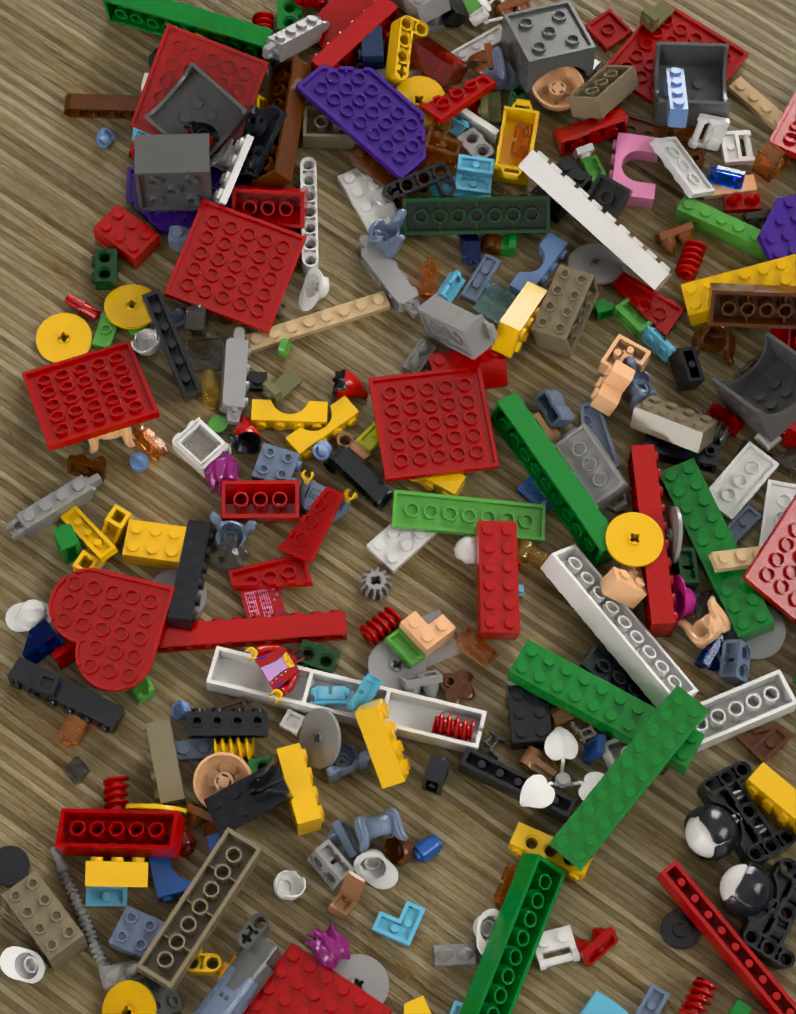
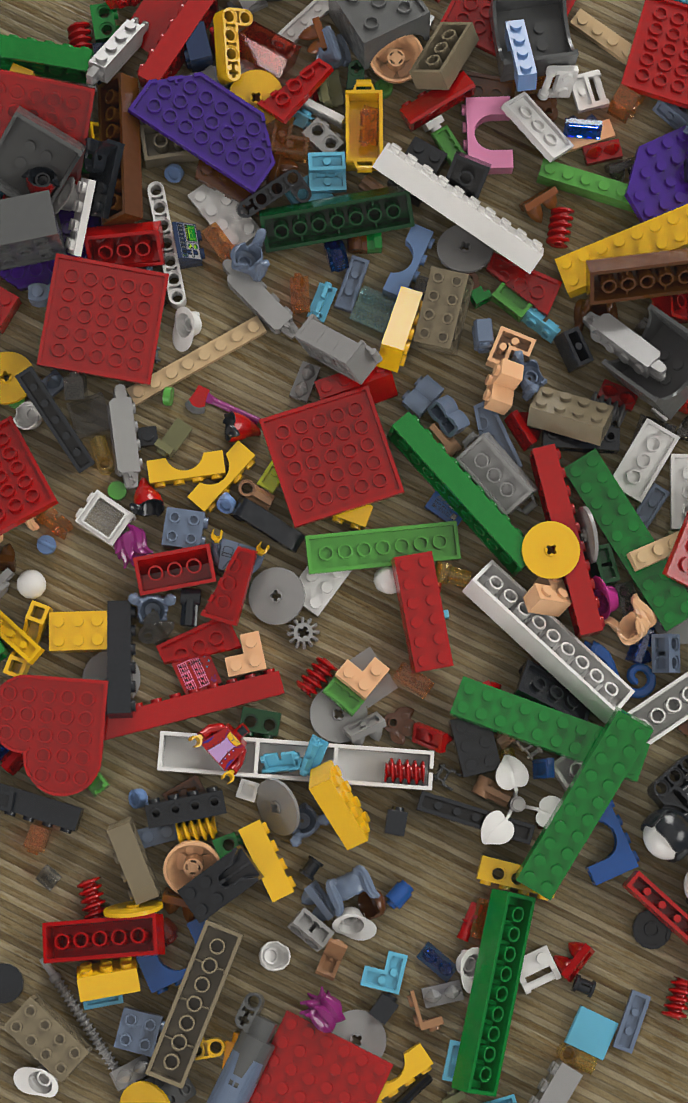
camera: 10 degrees left, 15 degrees up
none -> white hair [17,570,46,599]
none -> medium blue tile [164,163,184,183]
none -> slope [172,222,205,269]
none -> black piece [180,588,201,627]
none -> piece [185,385,261,425]
none -> clear orange hinge [200,222,234,261]
none -> light nougat brick [225,631,267,679]
none -> light grey piece [249,567,305,625]
none -> black bush [299,855,324,881]
none -> black brick [368,992,399,1025]
none -> bright green tile [375,79,393,99]
none -> sand blue brick [401,374,444,419]
none -> medium nougat bracket [407,989,444,1032]
none -> red tile [412,722,453,753]
none -> clear blue tile [416,941,456,983]
none -> red axle [457,902,482,942]
none -> sand blue brick [472,318,494,353]
none -> red tile [504,410,540,451]
none -> black bush [571,974,596,998]
none -> light grey hinge [583,311,667,382]
none -> blue plant [583,640,656,698]
none -> blue arch [585,800,640,886]

